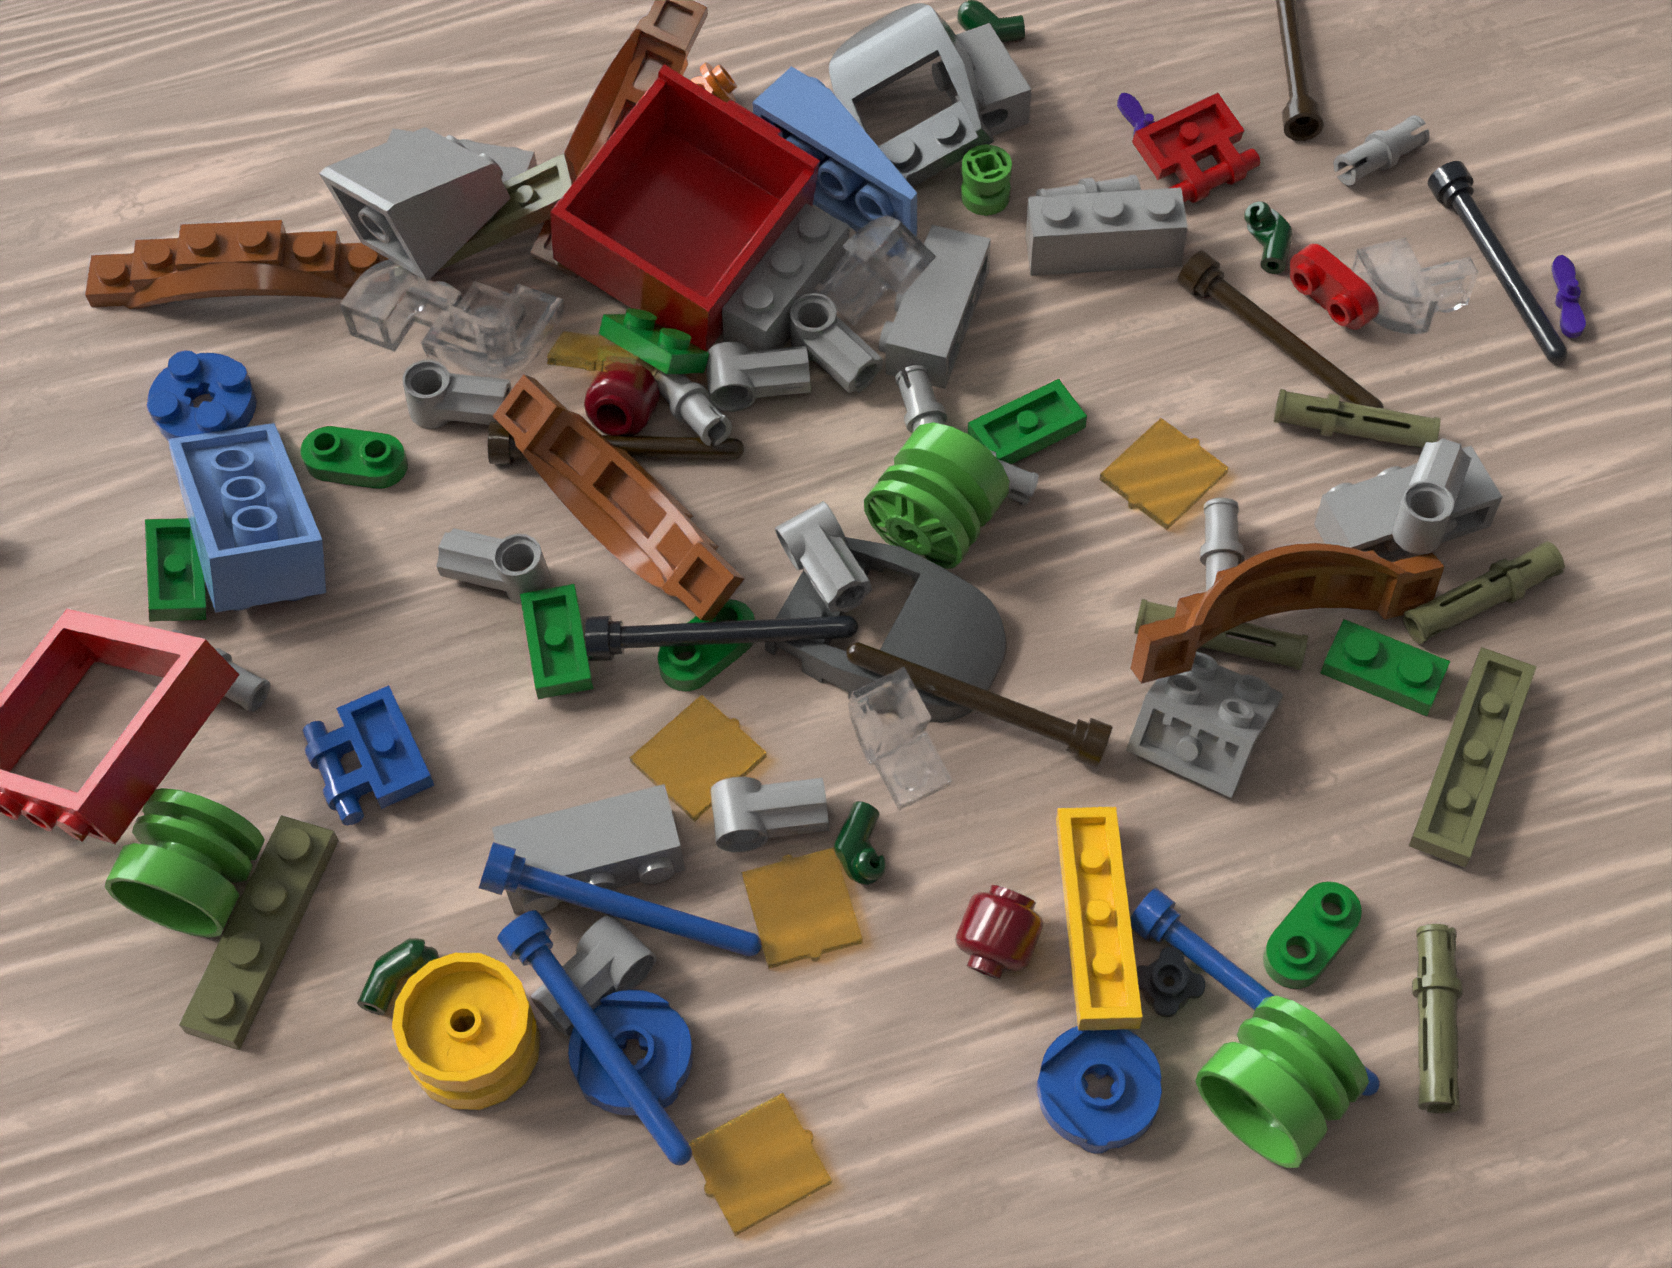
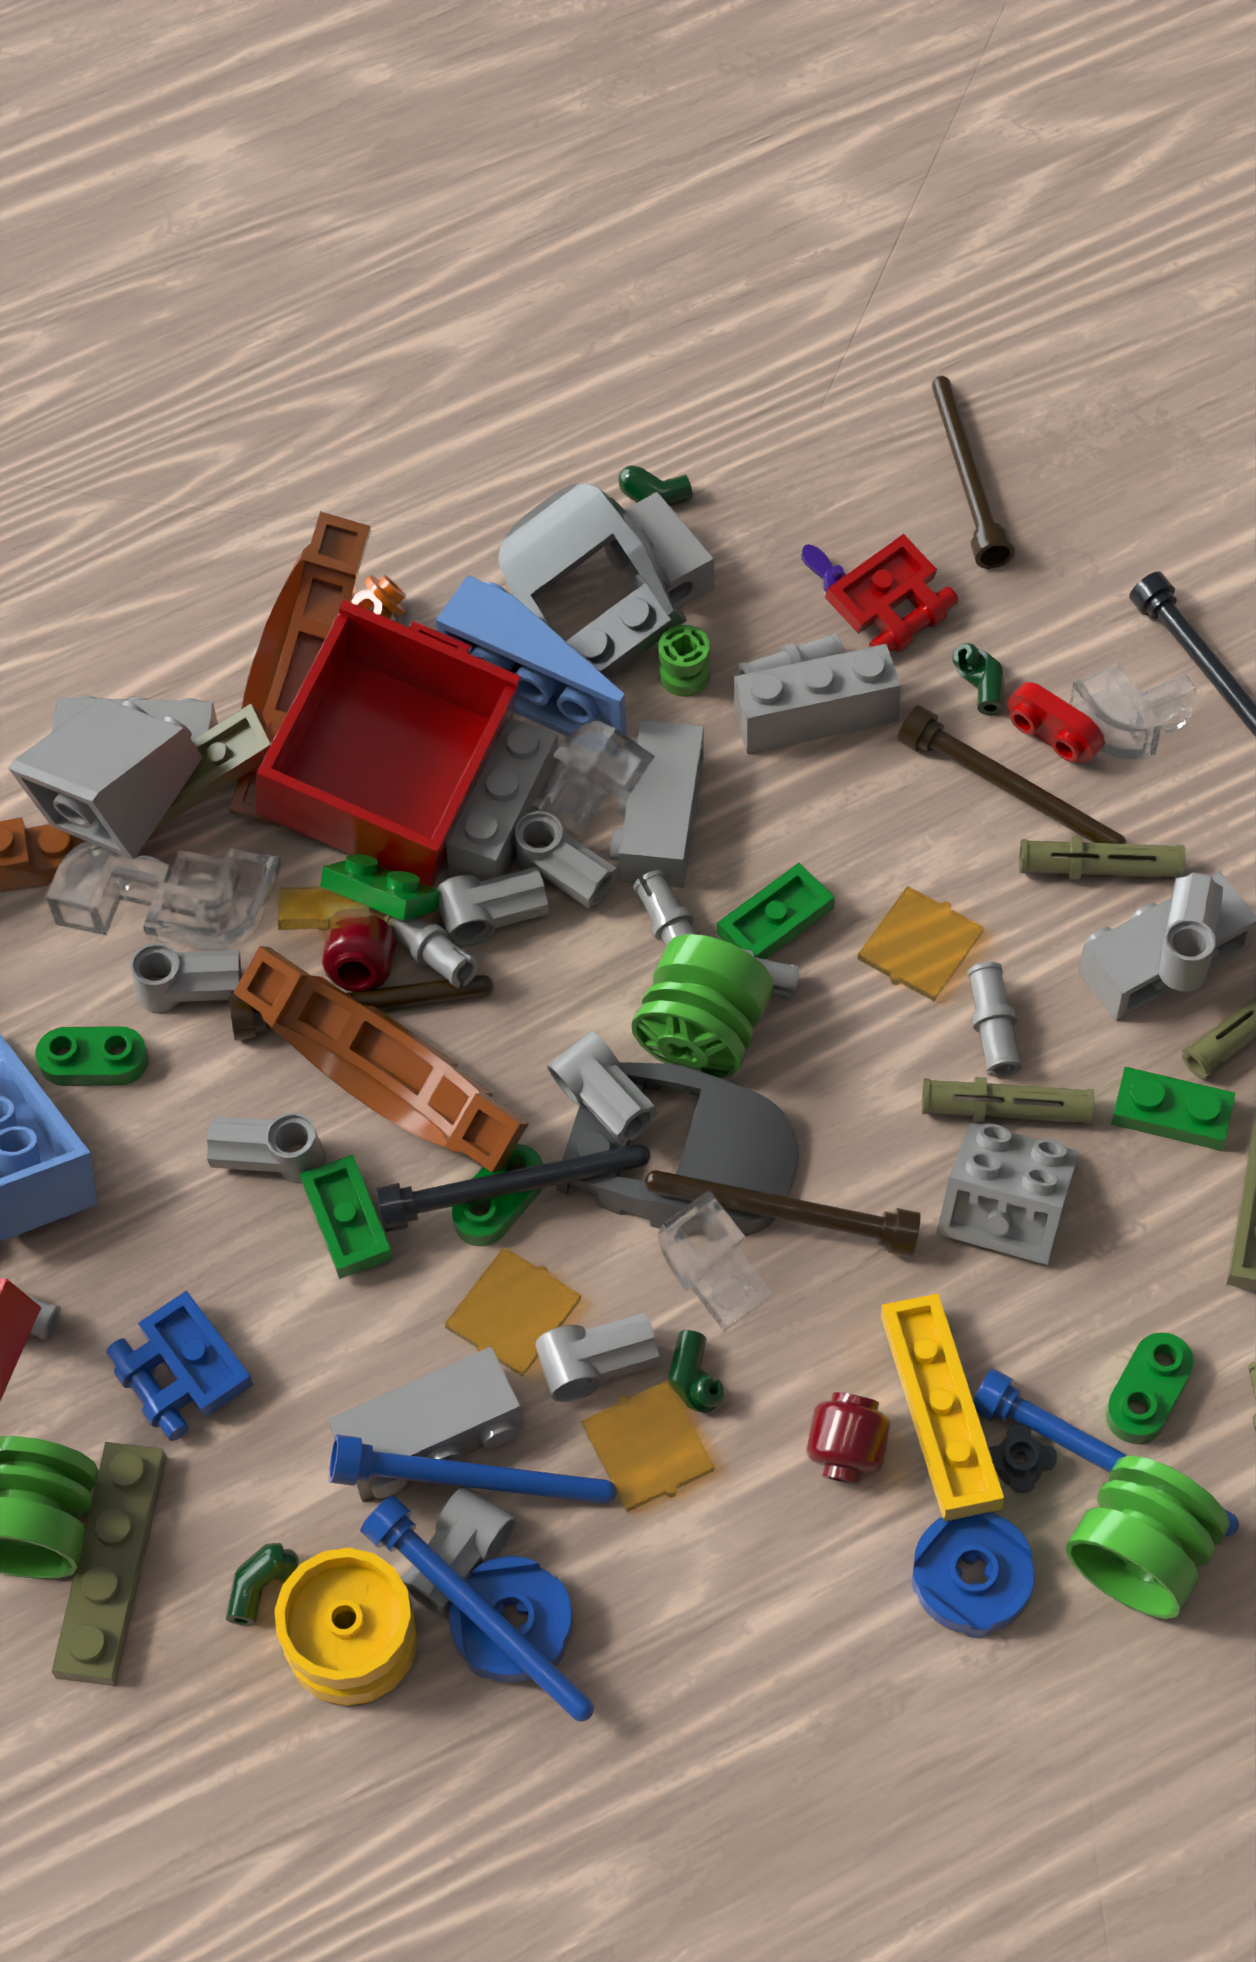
camera: 10 degrees left, 0 degrees up
clear yellow piece [689,1093,832,1236] -> none
dark orange piece [1130,543,1445,684] -> none
light grey pin [1333,115,1430,186] -> none

